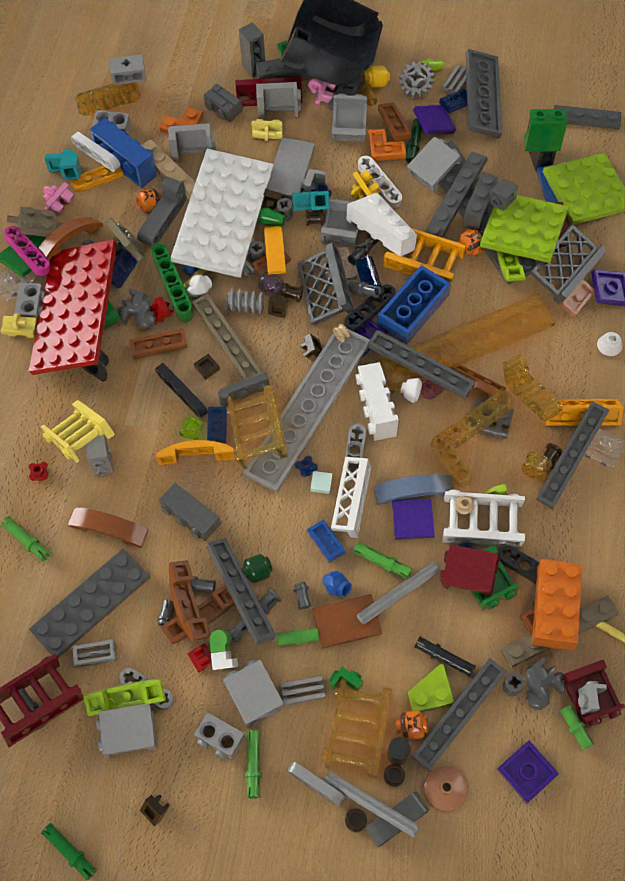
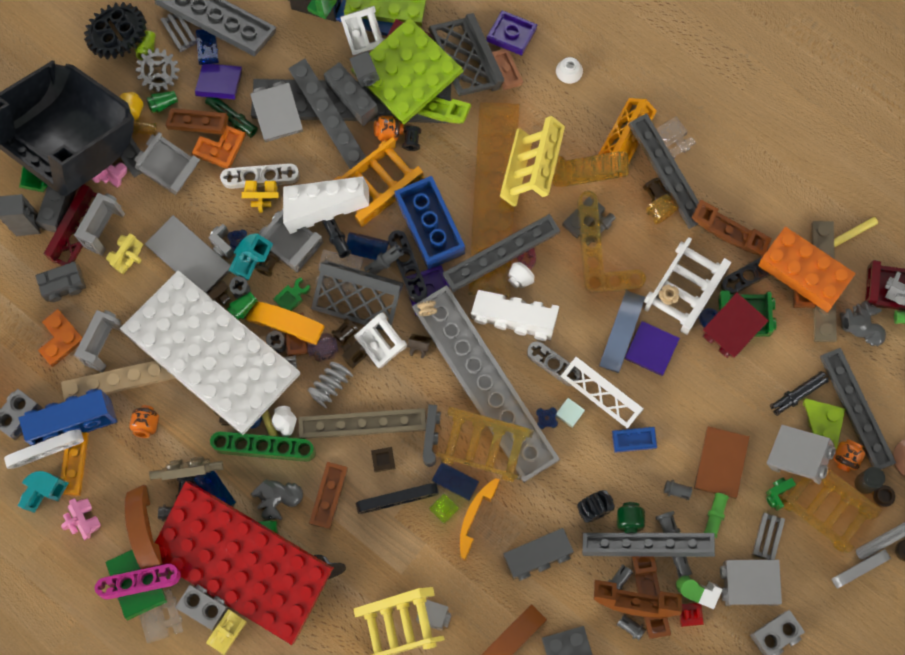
camera: 60 degrees left, 10 degrees up
dark tan plate [7,207,65,237] -> none
dark grey beam [137,177,186,247] -> none
red tile [151,297,174,323] -> none
bright green pin [245,730,262,799] -> none
blue rock [322,571,352,597] -> none
bright green pin [353,541,412,579] -> none
light grey axle [357,562,441,624] -> none
dark orange plate [451,363,506,398] -> none
lime tile [484,484,507,495] -> none
dark grey bush [503,673,524,696] -> none
none -> black gear [84,2,147,60]
none -> green cone [146,91,178,113]
none -> green plate [273,278,311,311]
none -> white plate [340,6,385,55]
none -> white plate [354,312,408,368]
none -> black bush [402,126,421,151]
none -> light yellow fence [500,116,565,207]
none -> black gear [577,490,615,523]
none -> dark orange slope [692,200,772,257]
none -> light grey panel [767,425,835,484]

